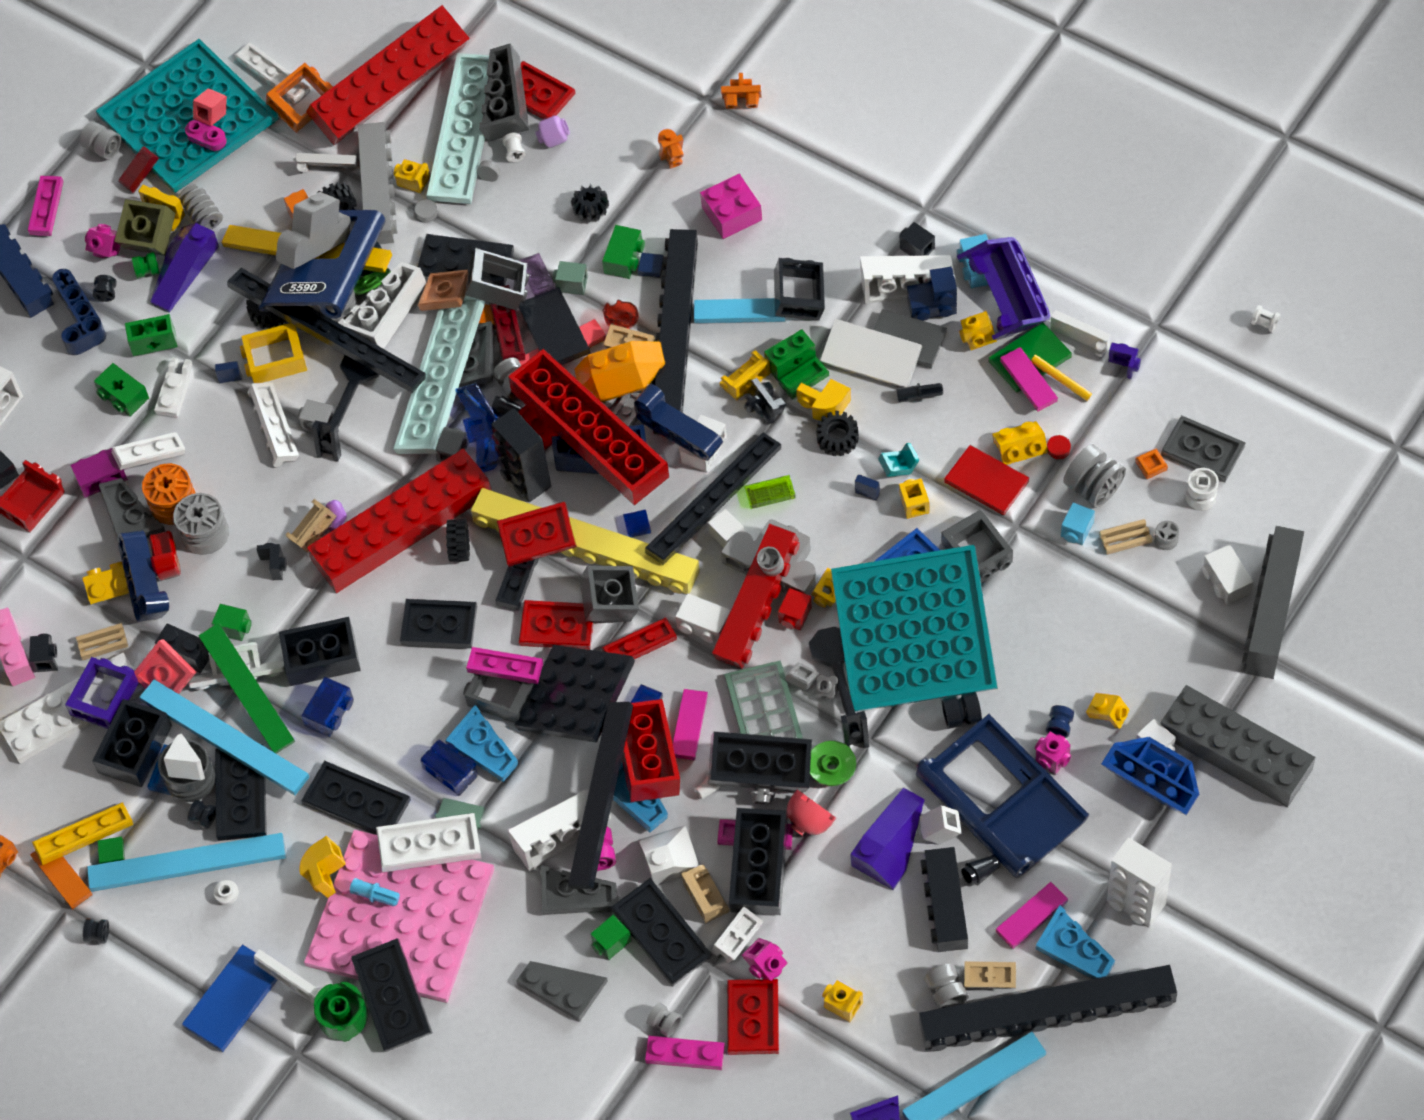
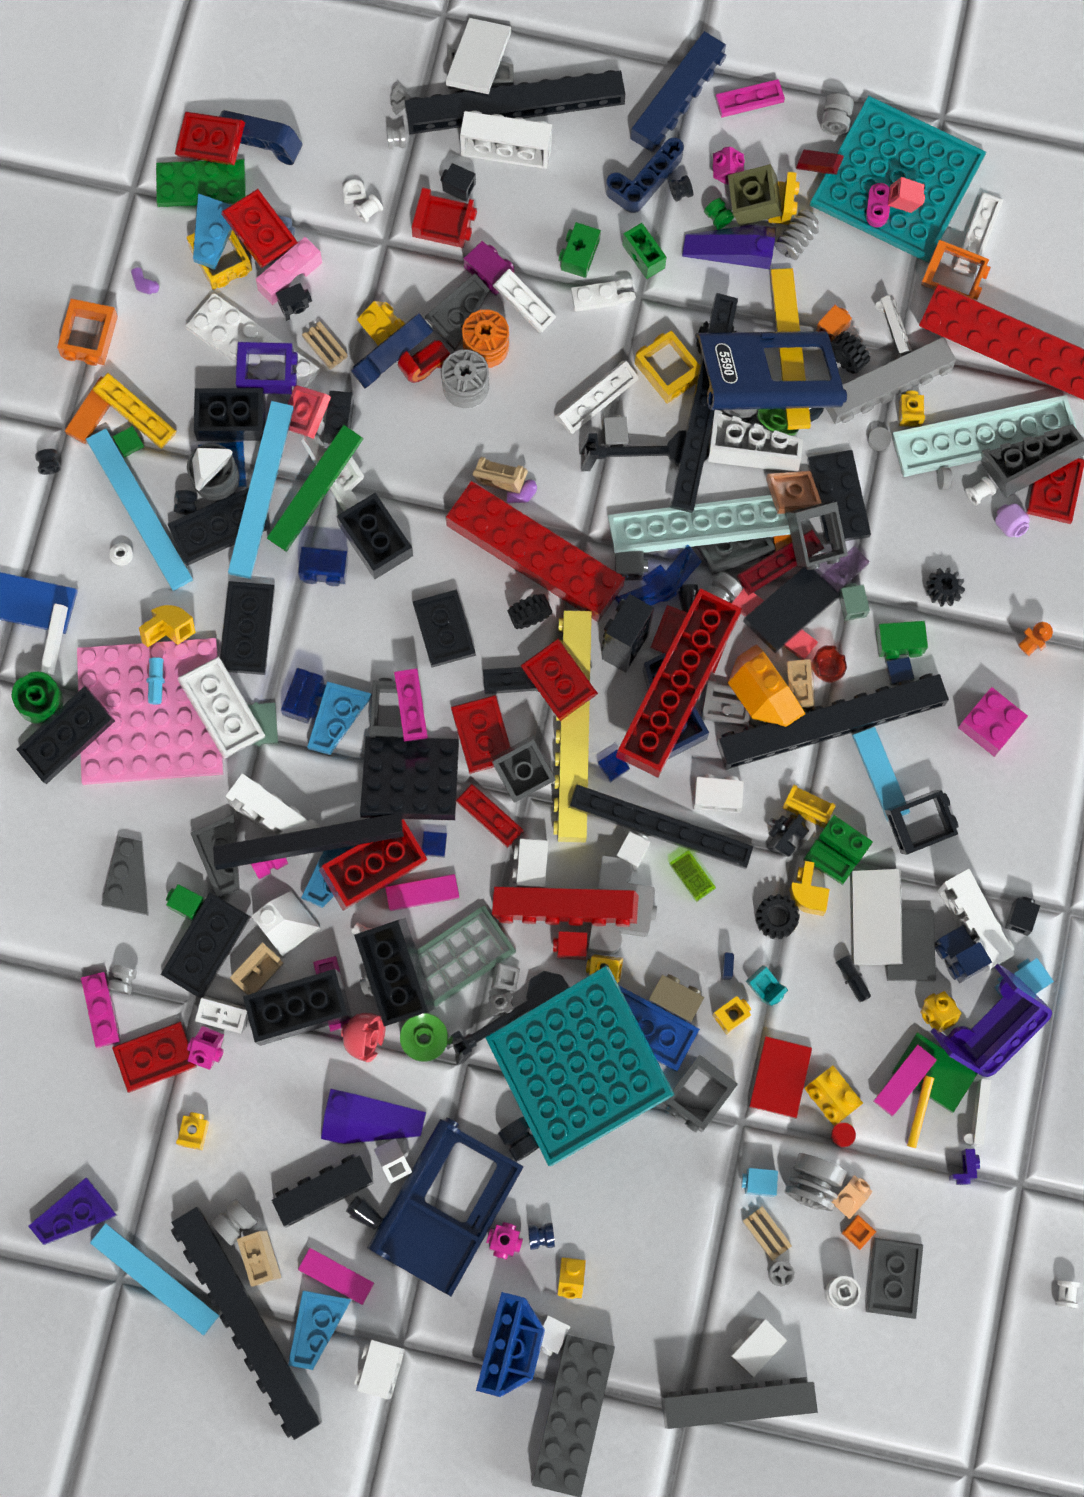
camera: 60 degrees right, 15 degrees up
green brick [211,603,252,641] -> none
dark blue tile [215,361,242,383] -> none
black bracket [256,543,287,580] -> none
light grey brick [276,192,351,269] -> none
dark blue beam [634,384,723,461] -> none
light grey wheel [757,546,784,576] -> none
none -> dark tan brick [648,974,704,1024]
none -> light nougat bracket [831,1175,872,1219]

